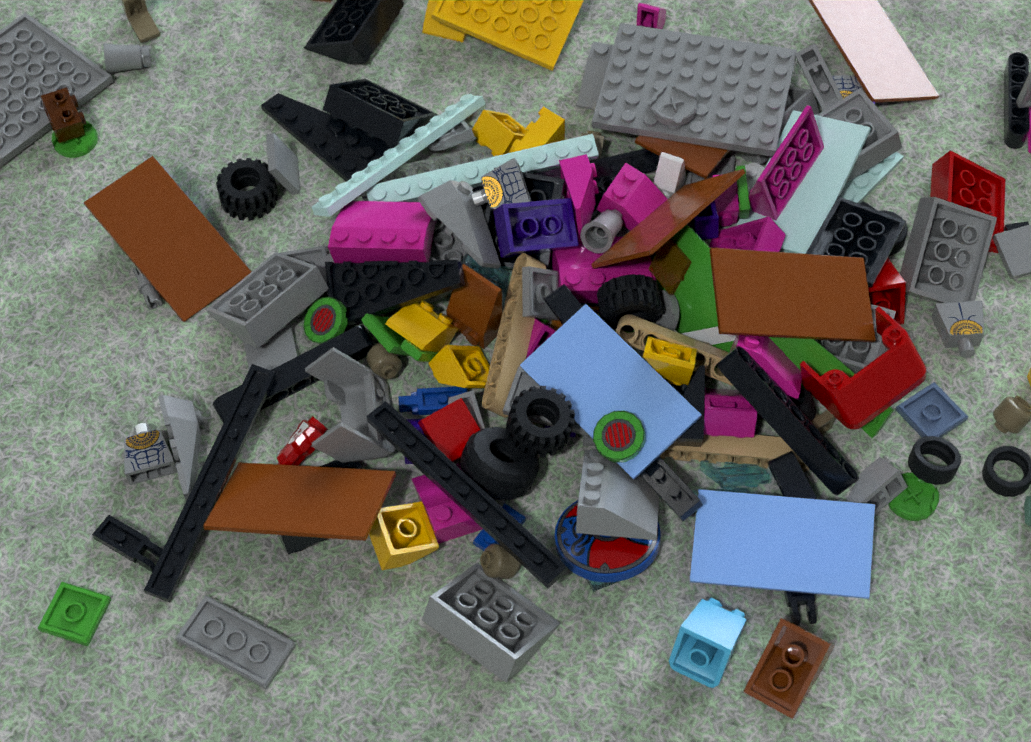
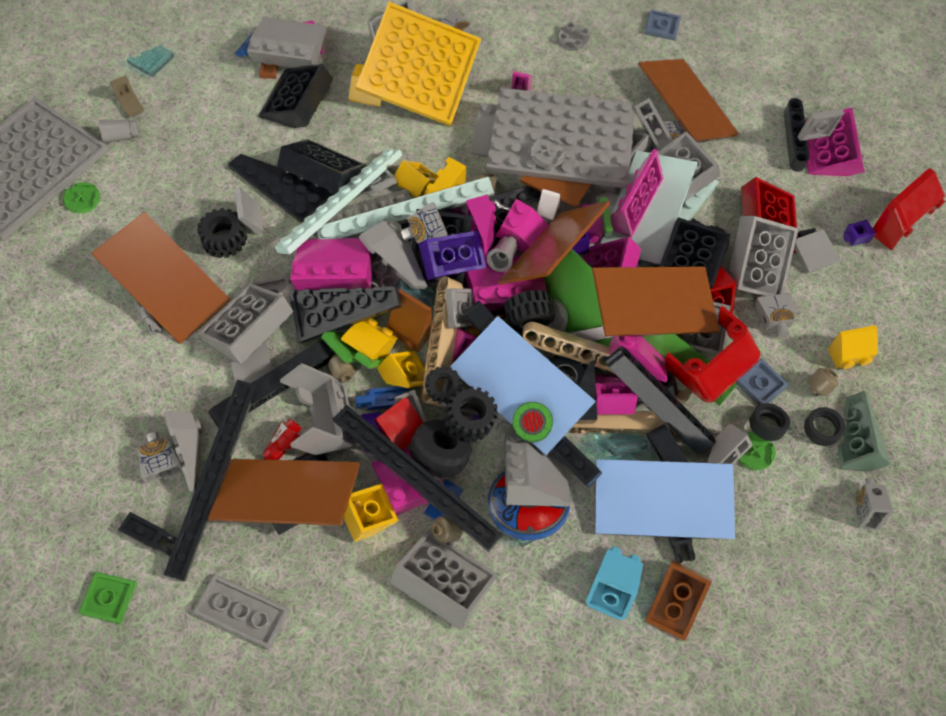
camera: 10 degrees left, 5 degrees up
reddish brown brick [41,87,87,143] -> none
tile [304,297,348,345] -> none
yellow slope [643,336,697,386] -> none
clear orange piece [648,238,692,295] -> none
none -> black tyre [425,366,461,404]

